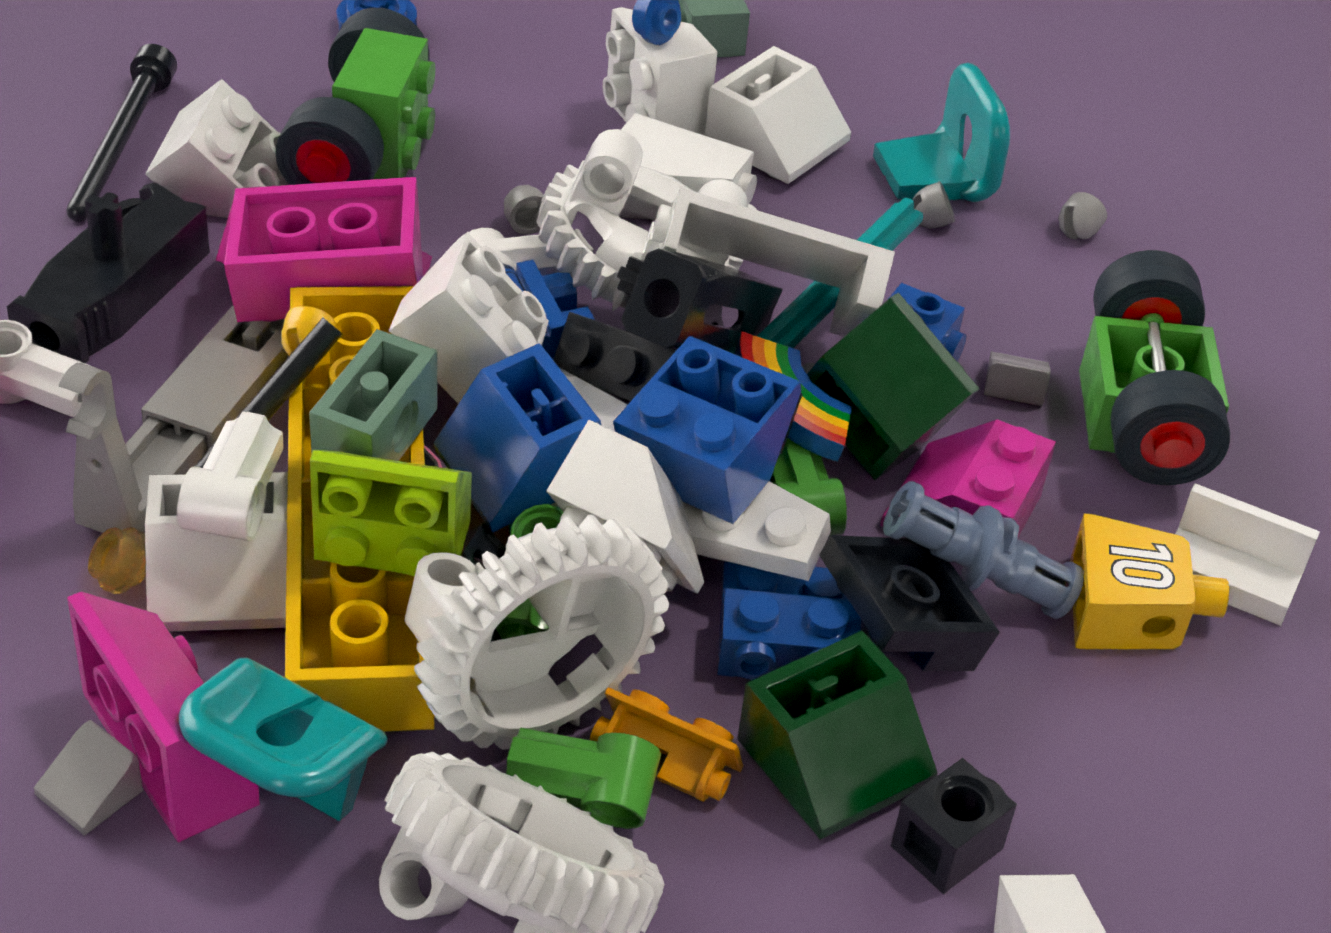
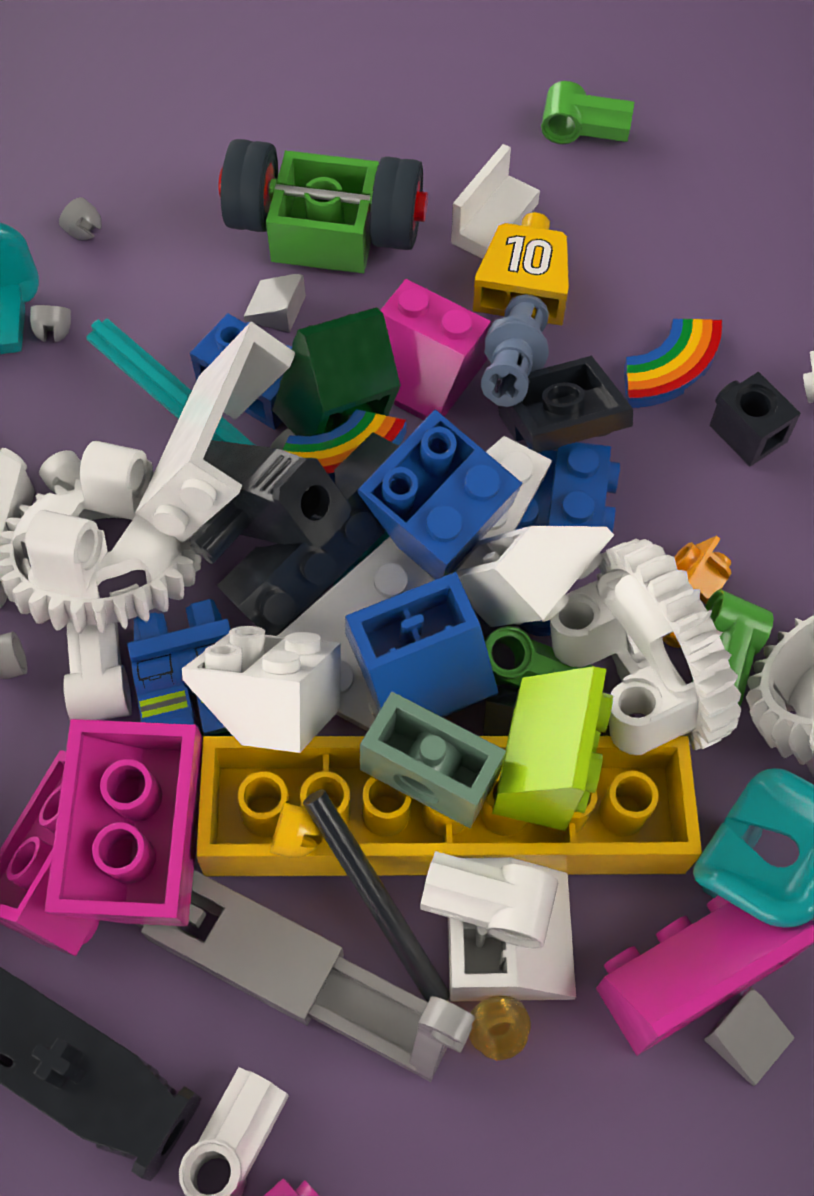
camera: 80 degrees left, 20 degrees up
dark green slope [737,631,938,840] -> none
none -> tile [624,319,722,408]

